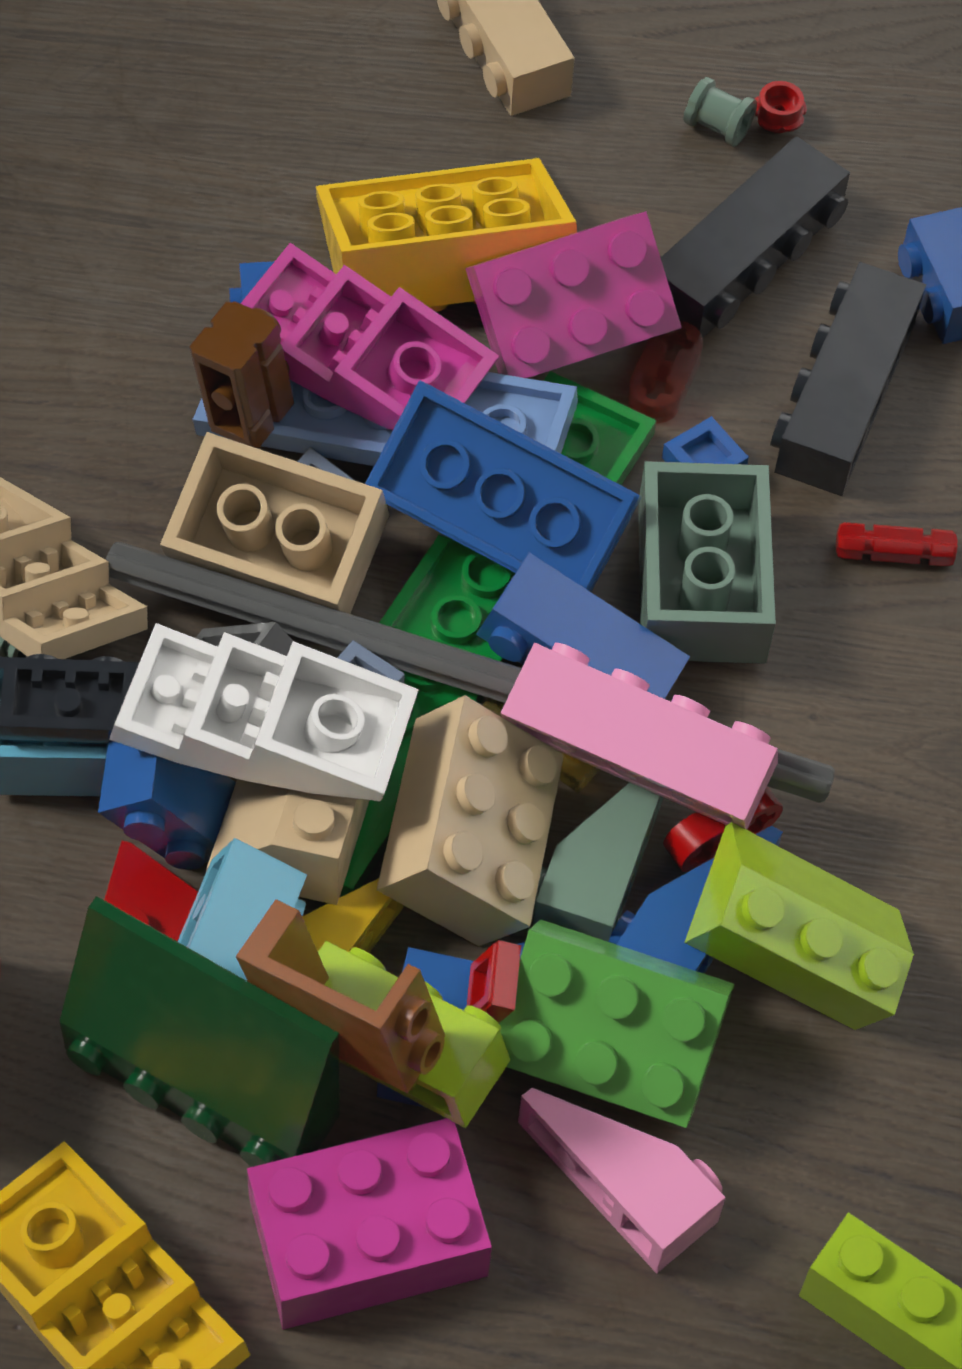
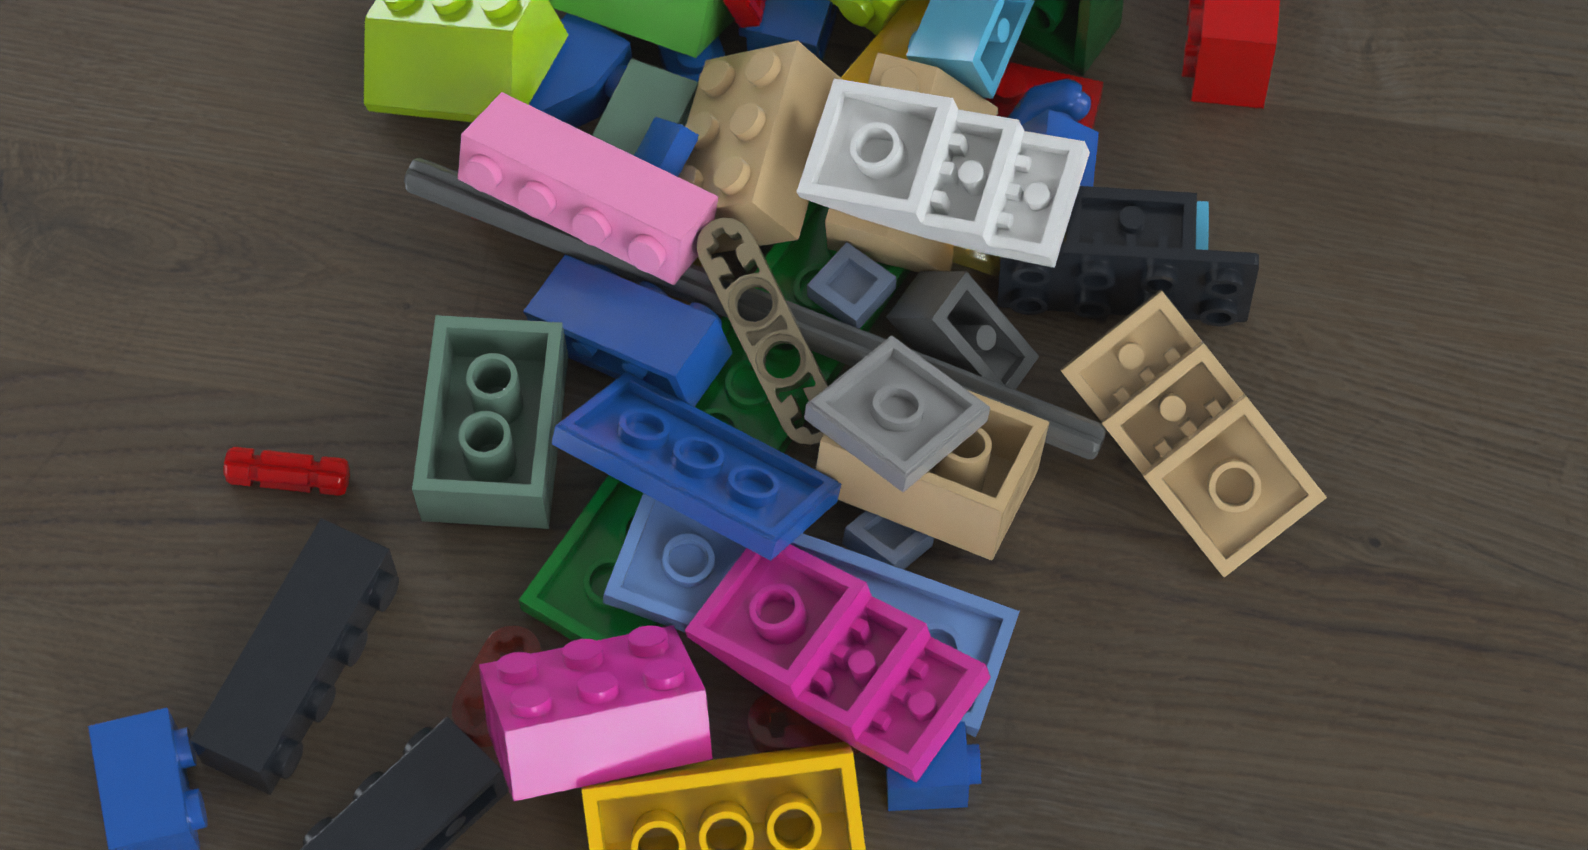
camera: 170 degrees left, 5 degrees up
reddish brown brick [189,301,295,448] -> none
blue plate [662,416,749,465] -> none
none -> blue tile [634,117,699,177]
none -> dark tan beam [697,217,828,448]
none -> light grey tile [804,336,990,492]
none -> blue arm [1007,78,1091,125]

